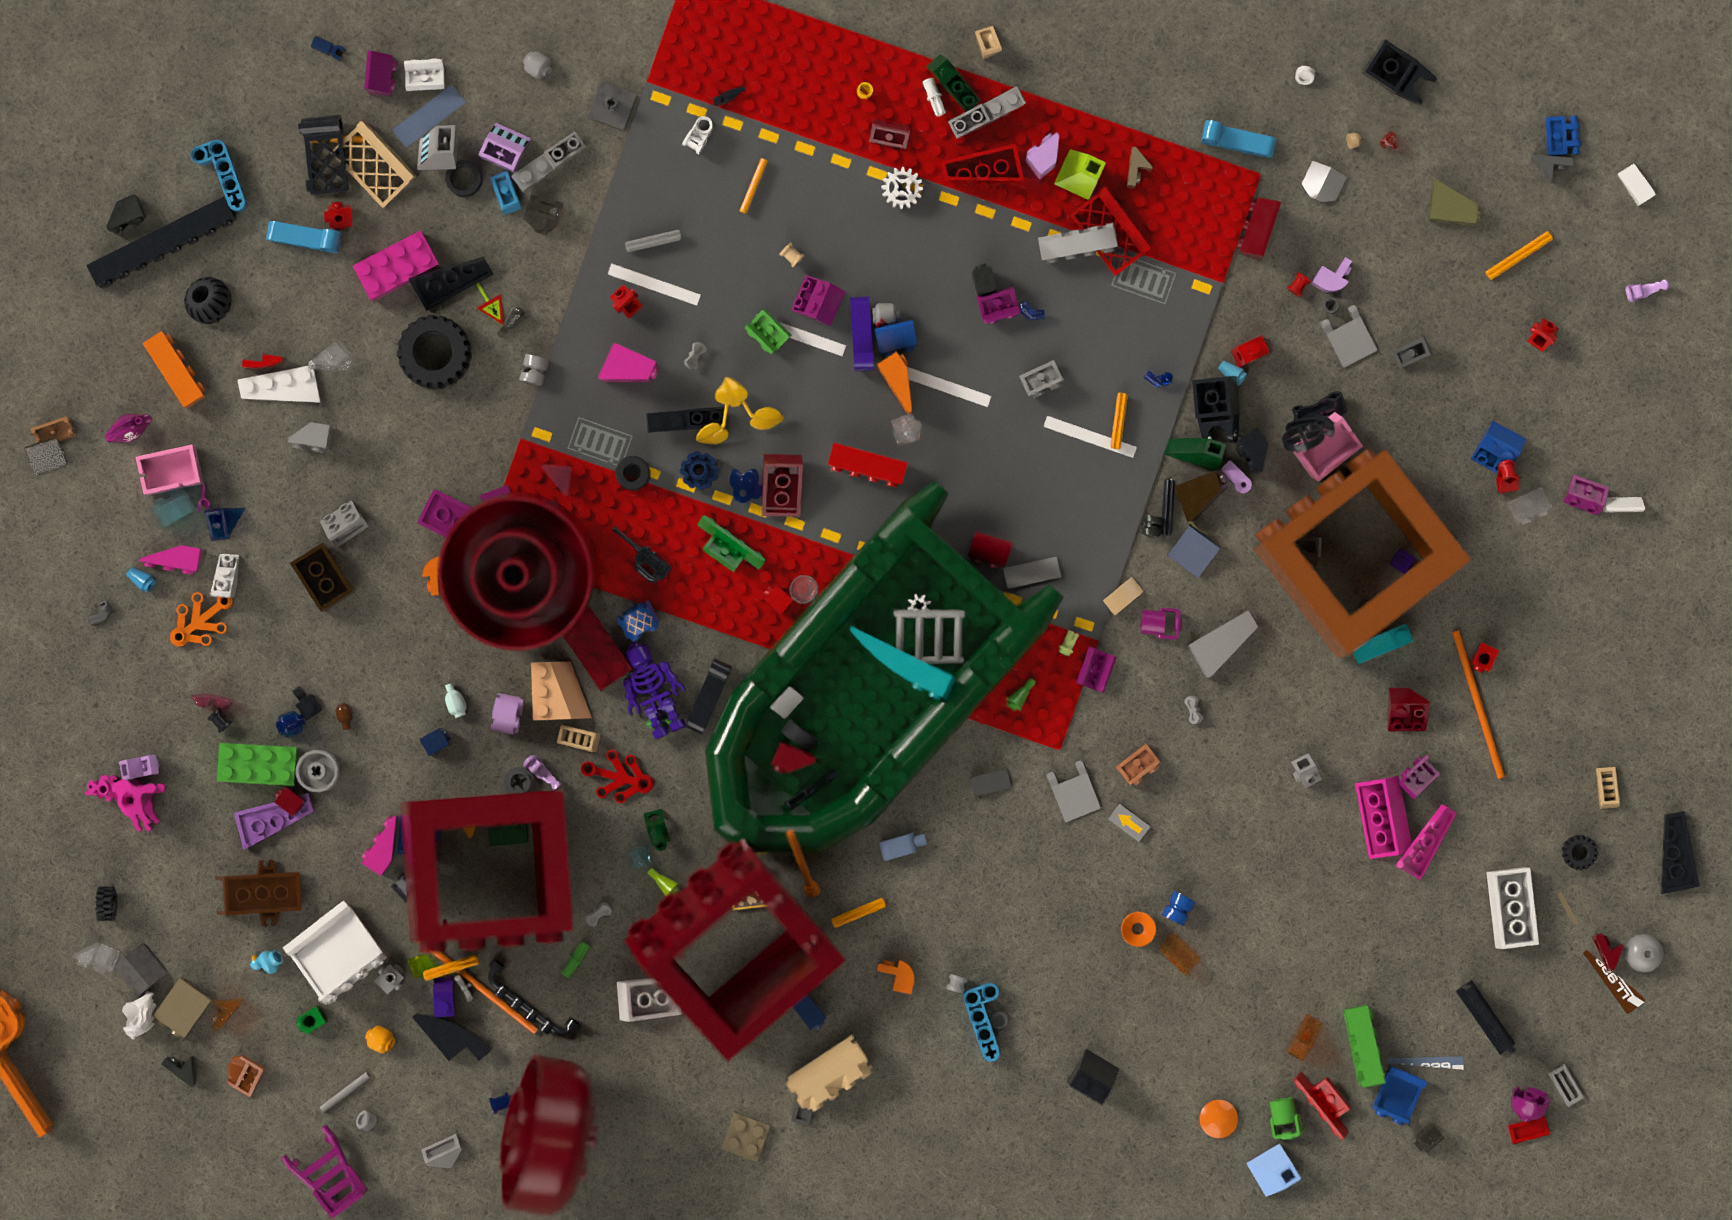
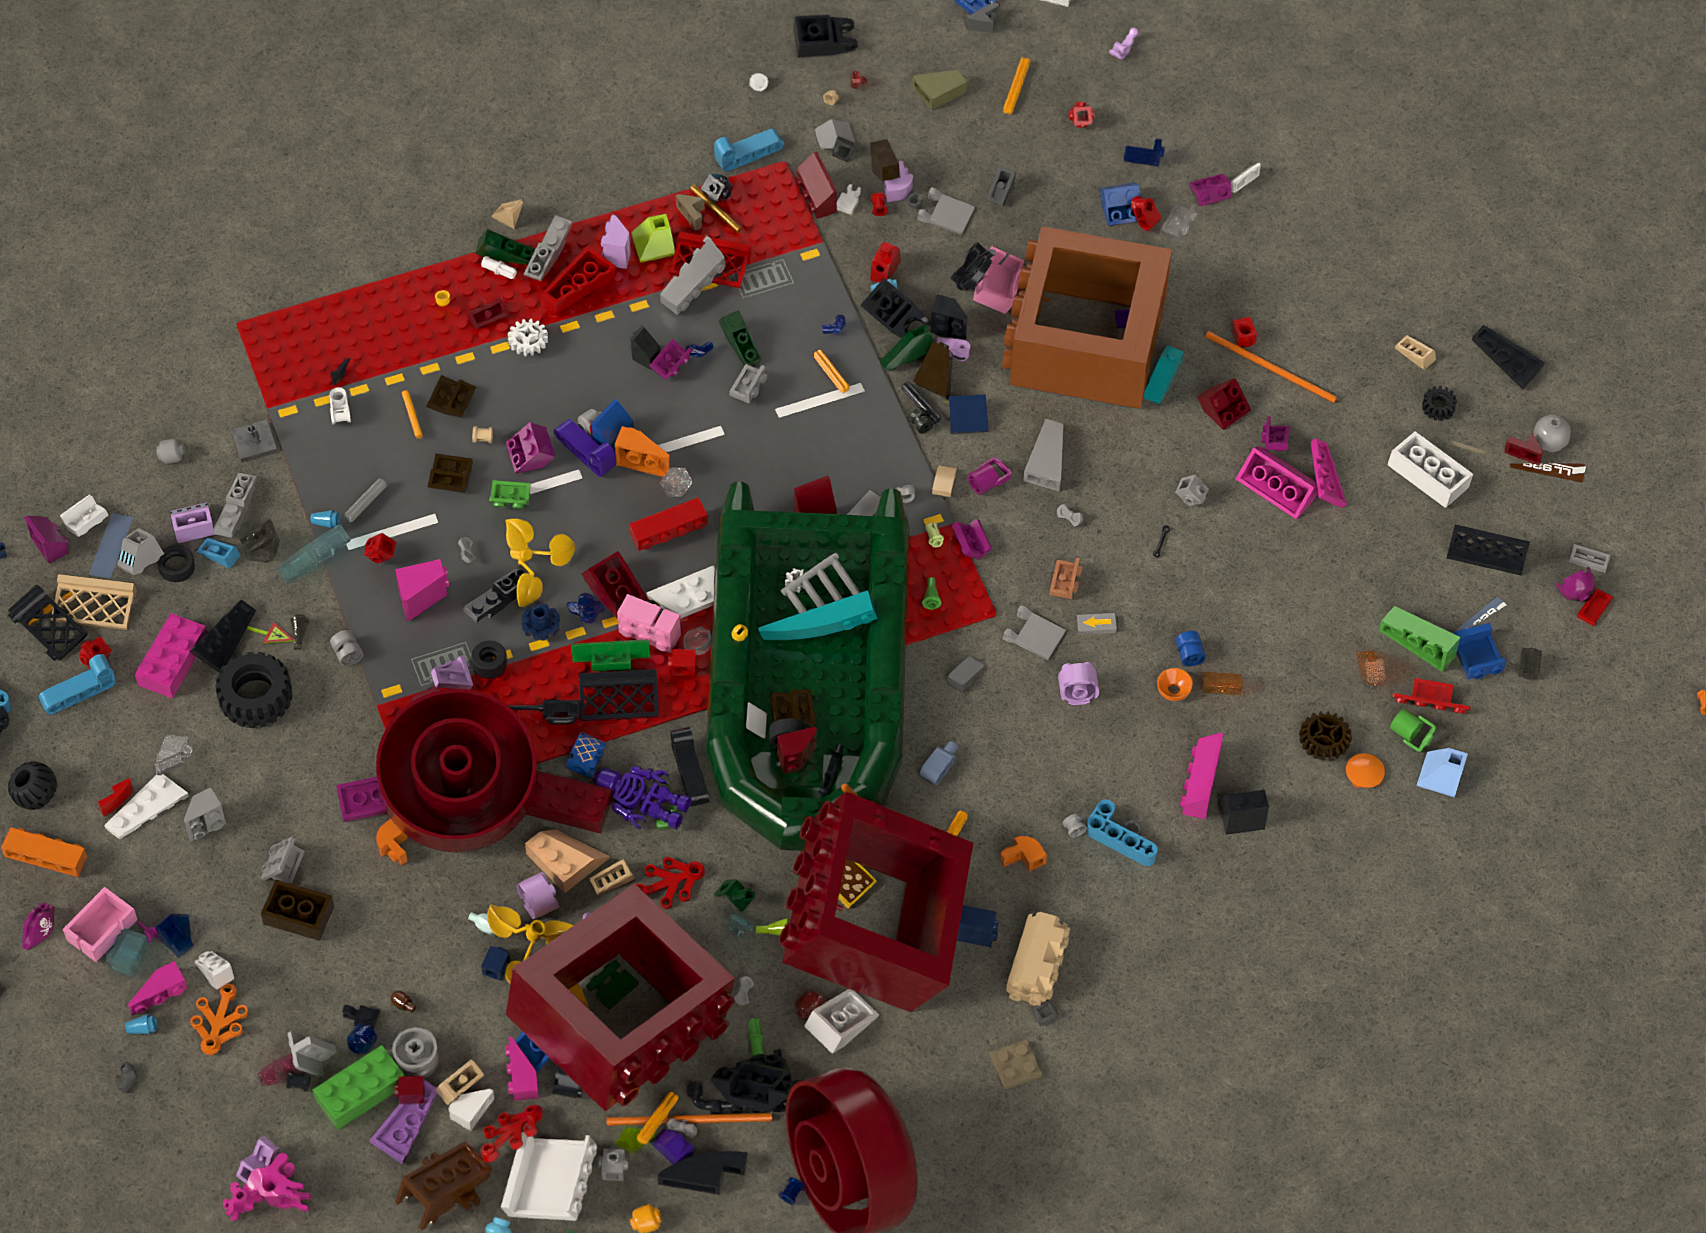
camera: 40 degrees left, 30 degrees down
none -> clear light blue slope [276,524,350,584]
none -> light grey bracket [288,1031,337,1077]
none -> dark azure cone [310,510,340,529]
none -> dark brown slope [426,375,476,417]
none -> dark brown slope [428,453,473,493]
none -> lavender wing [431,655,473,690]
none -> tan brick [435,1060,484,1105]
none -> white slope [449,1089,494,1131]
none -> red plant [481,1105,543,1162]
none -> yellow plant [487,905,574,984]
none -> black fence [579,669,659,721]
none -> bright pink piece [617,594,681,653]
none -> white wing [647,566,715,619]
none -> pearl gold bar [690,184,742,233]
none -> black brick [701,174,734,202]
none -> black wedge [711,1049,795,1112]
none -> dark green slope [718,310,762,366]
none -> yellow hinge [732,624,748,641]
none -> dark brown slope [770,689,816,728]
none -> clear red head [795,990,825,1021]
none -> pearl dark grey slope [831,136,855,162]
none -> white plate [837,184,861,215]
none -> dark brown slope [870,139,900,181]
none -> light grey tile [896,485,915,503]
none -> lavender brick [1058,662,1099,705]
none -> clear blue bracket [1124,138,1165,167]
none -> black hinge [1153,525,1170,557]
none -> dark pink slope [1180,733,1223,819]
none -> dark brown gear [1299,711,1352,761]

